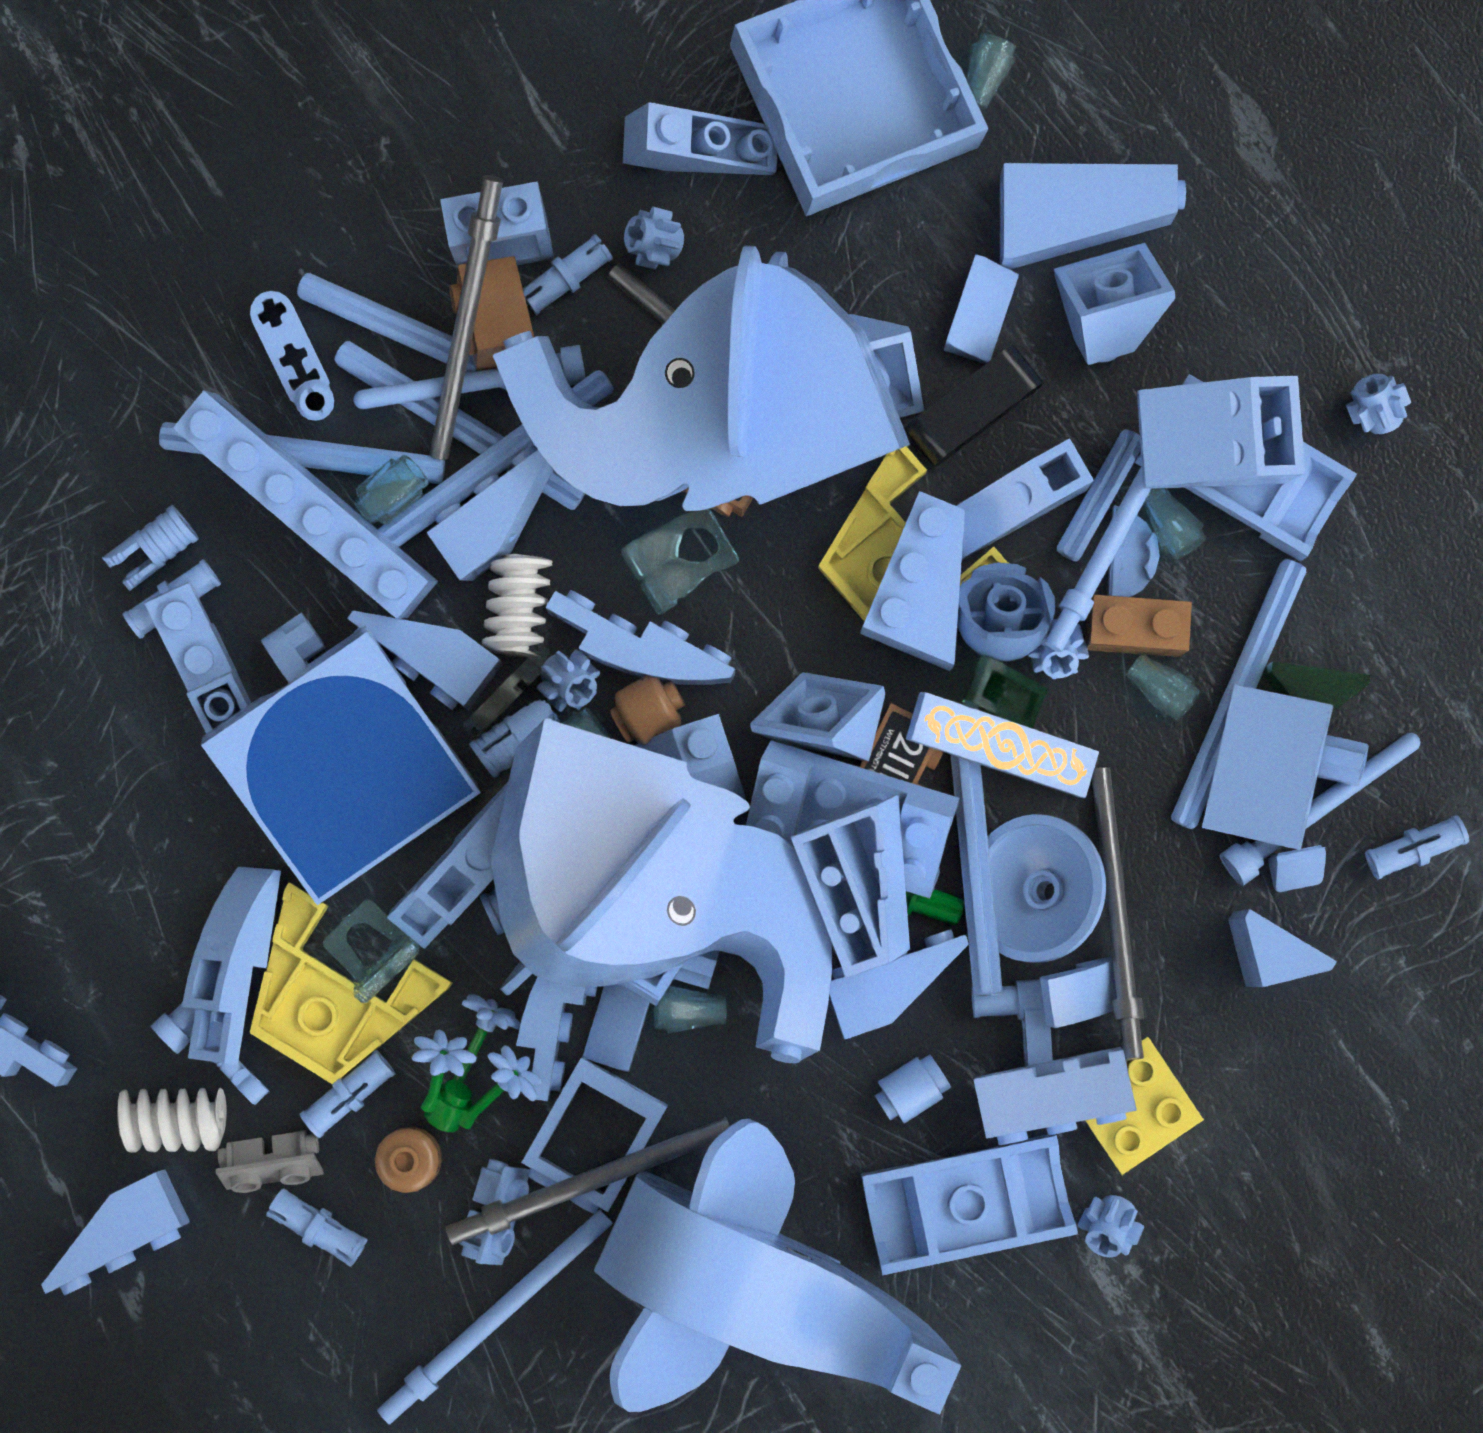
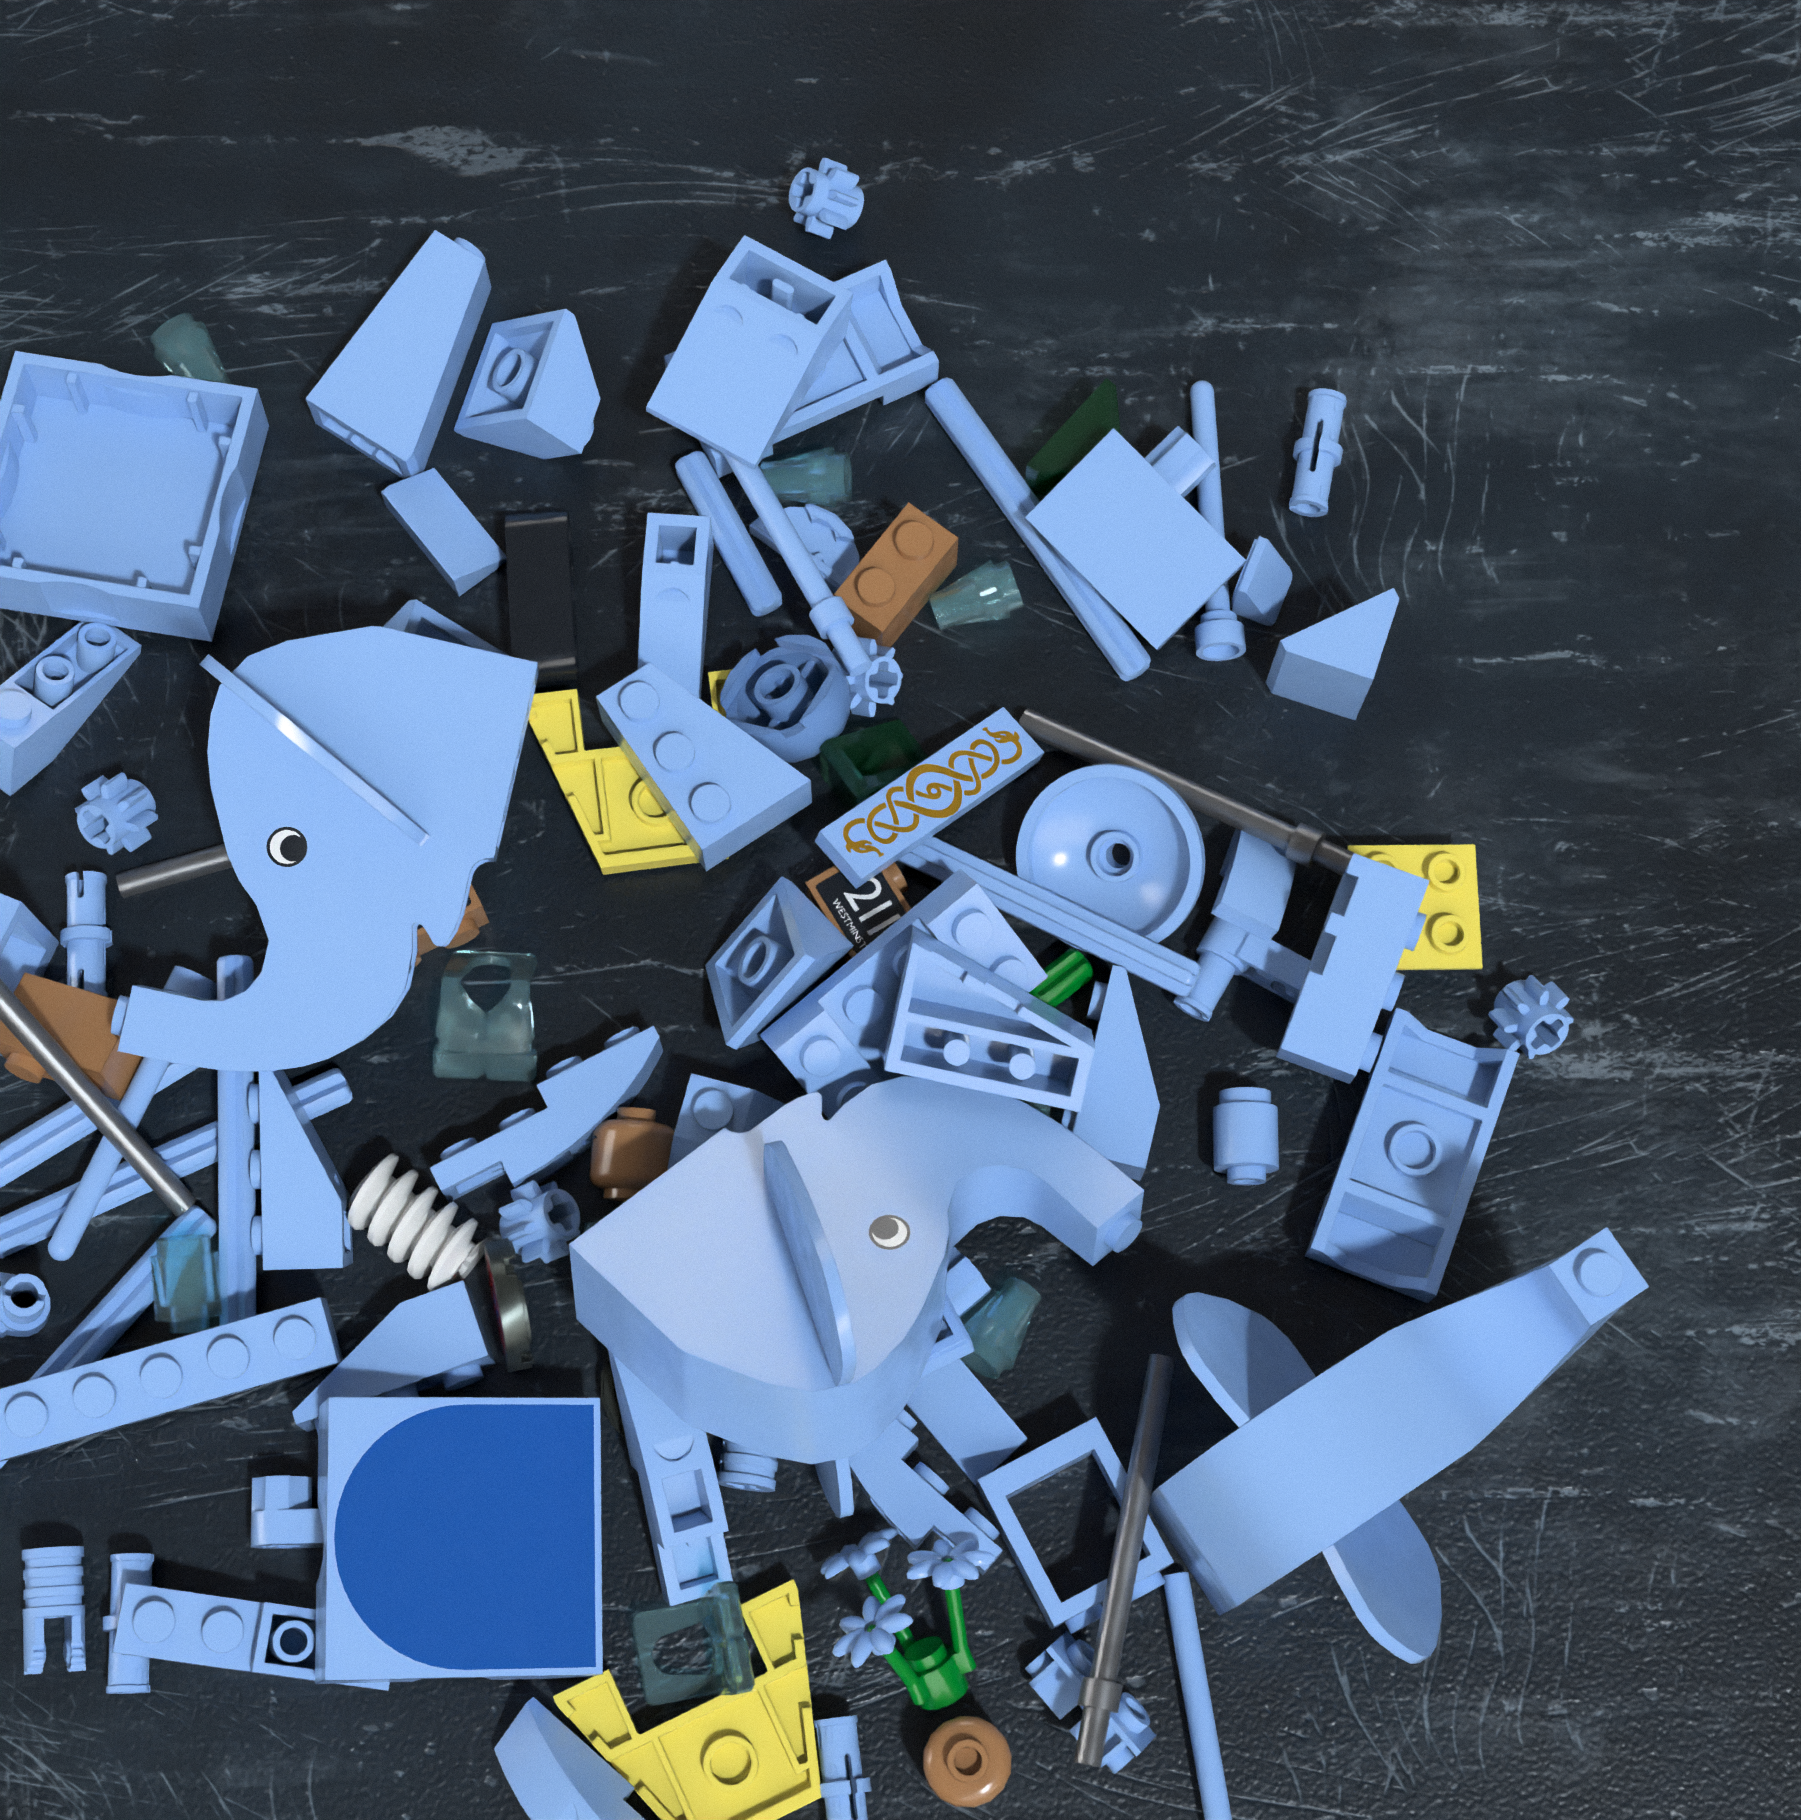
camera: 60 degrees left, 10 degrees down
light blue hinge [469,699,560,779] -> none

